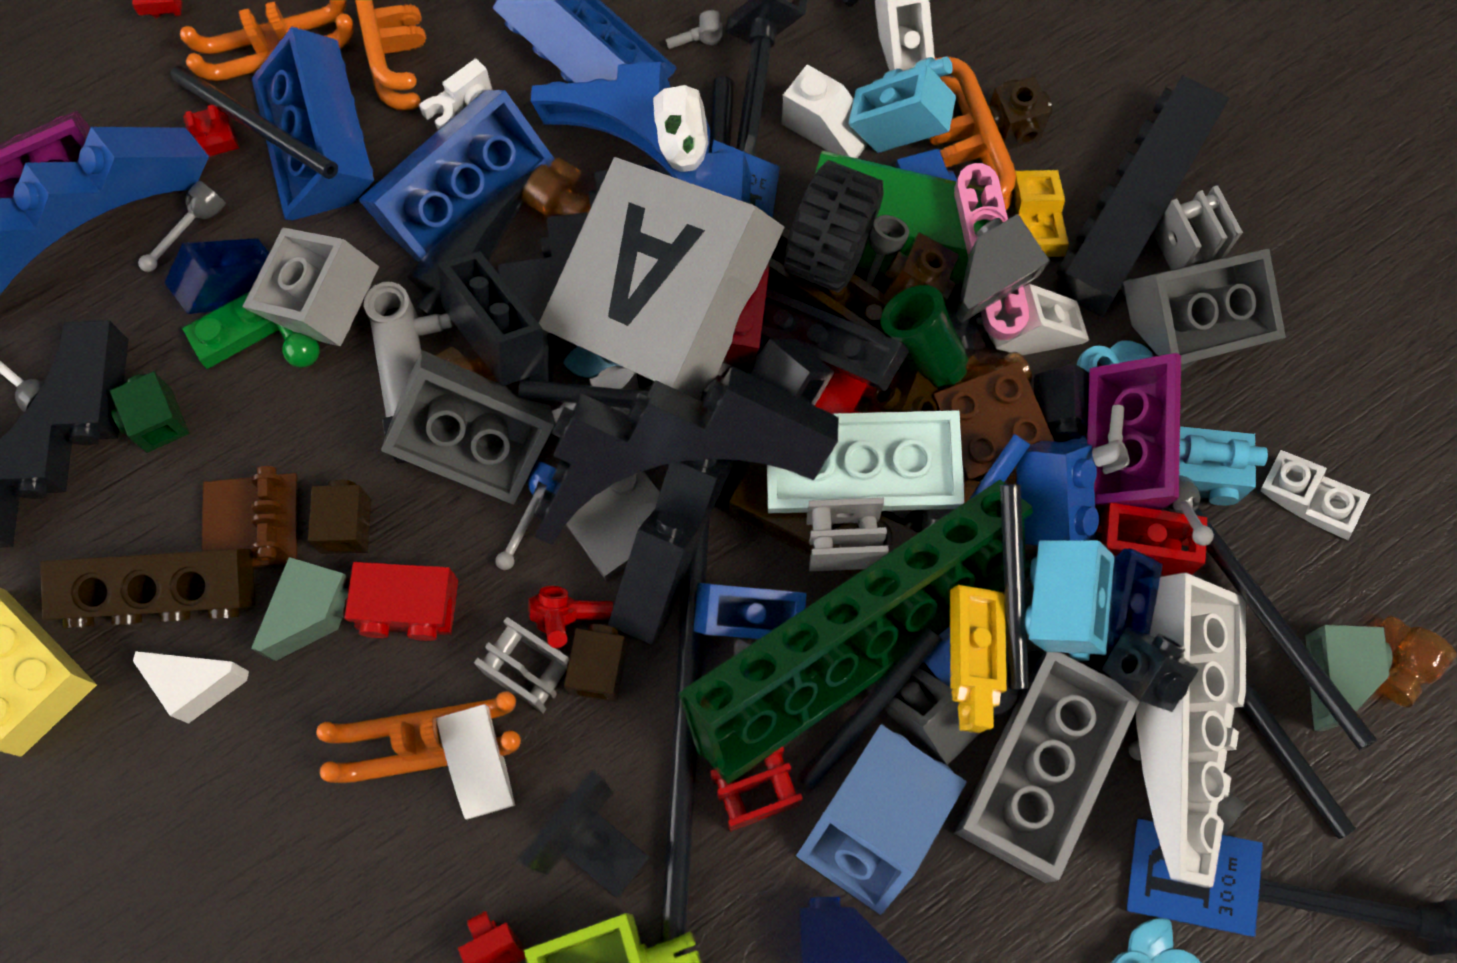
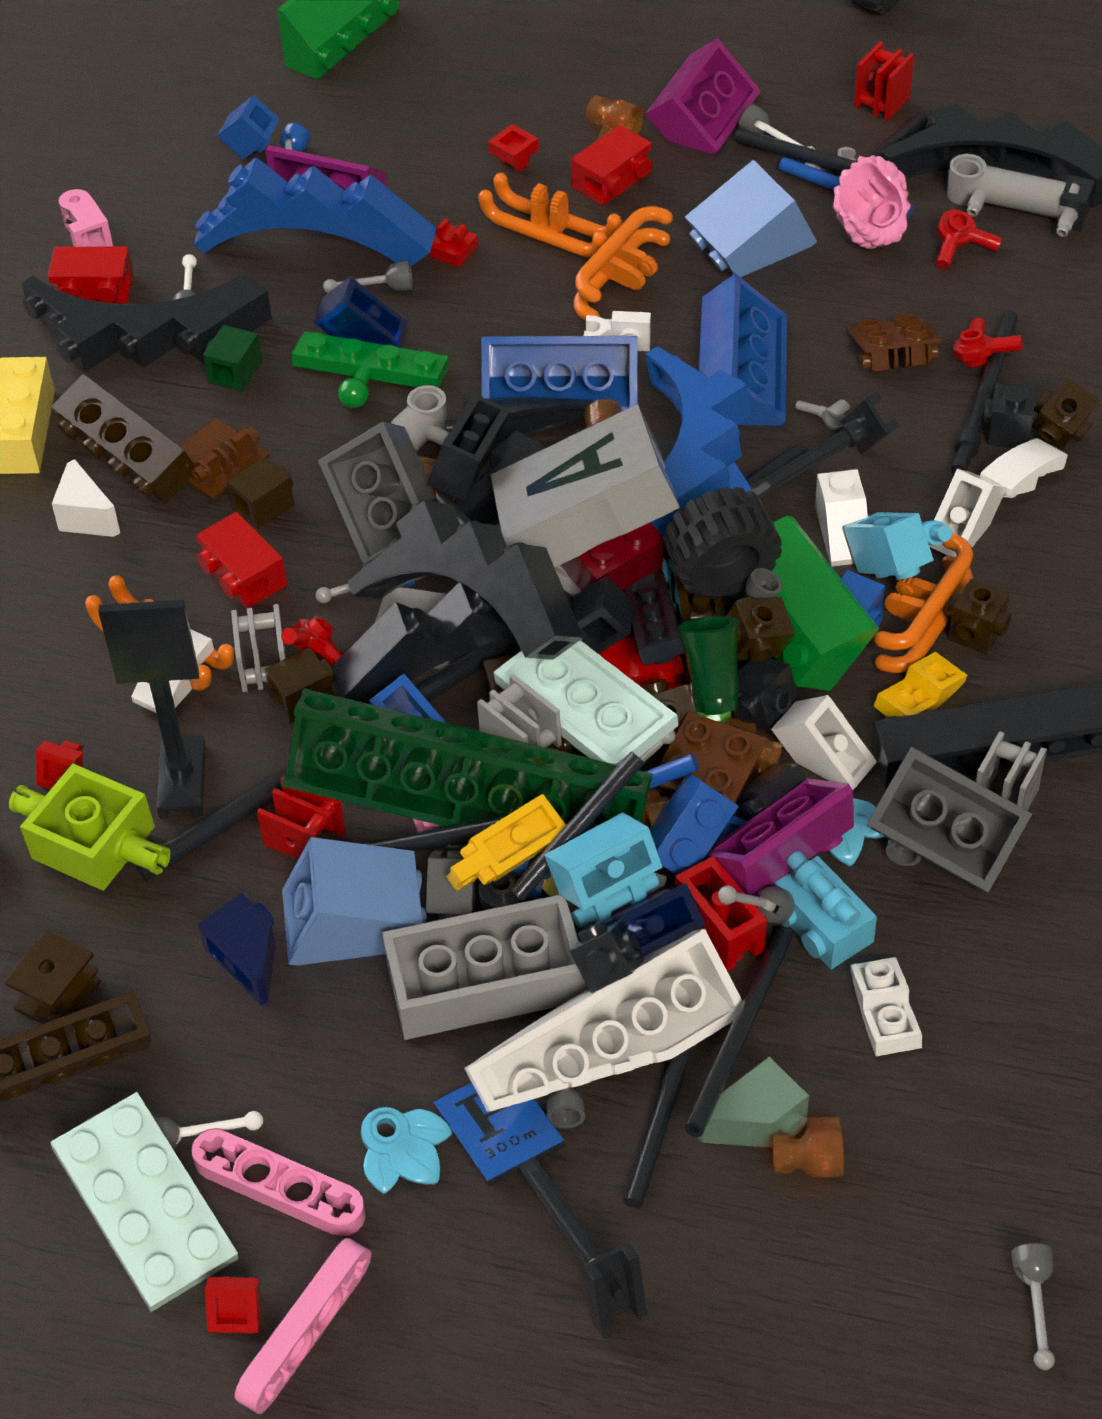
camera: 50 degrees right, 20 degrees down
black piece [171,66,338,179] -> none
light grey slope [242,227,379,347] -> none
sand green slope [251,557,350,661] -> none
blue slope [252,27,374,220] -> none
white rock [653,85,708,172] -> none
bright pink beam [954,163,1029,340] -> none
dark grey slope [956,214,1050,323] -> none
light grey hand [1092,405,1130,474] -> none

